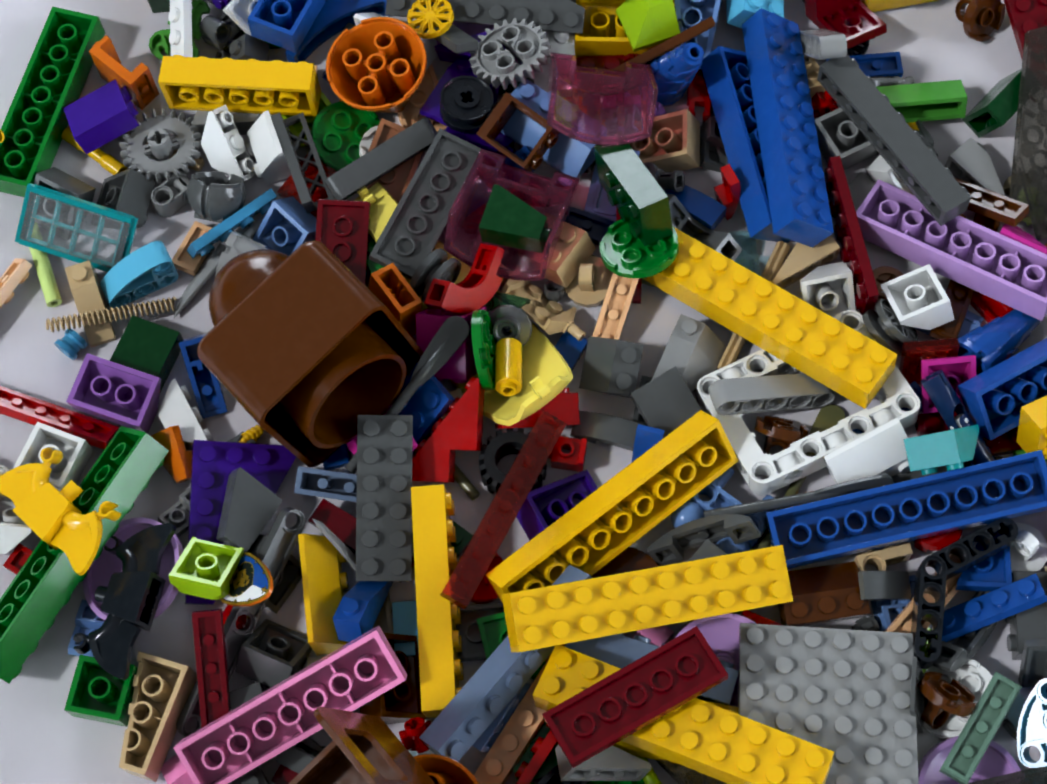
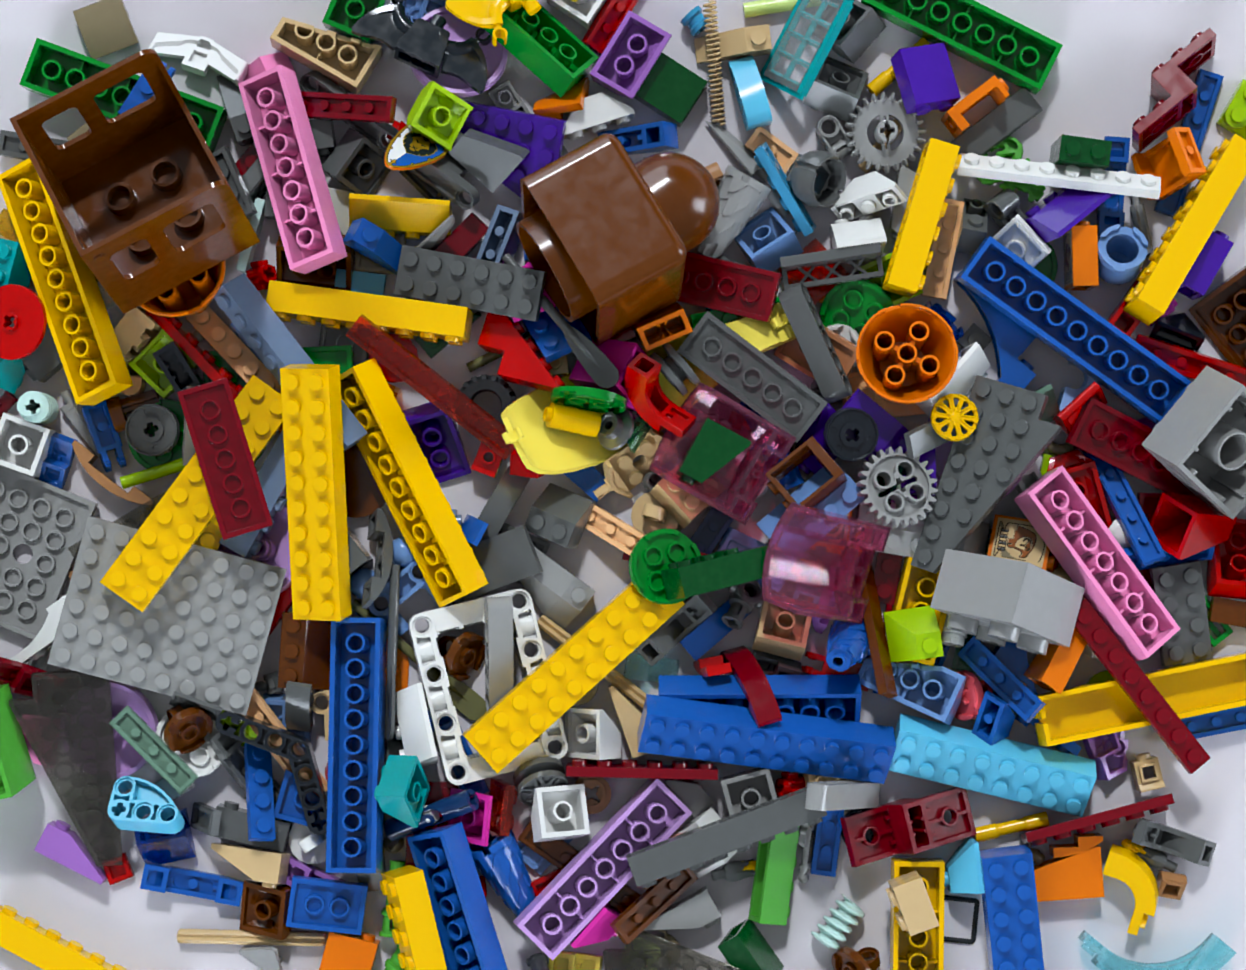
camera: 100 degrees right, 20 degrees up
none -> dark red slope [720,645,782,727]
none -> light aqua piece [811,894,865,949]
none -> dark grey slope [950,87,1043,156]

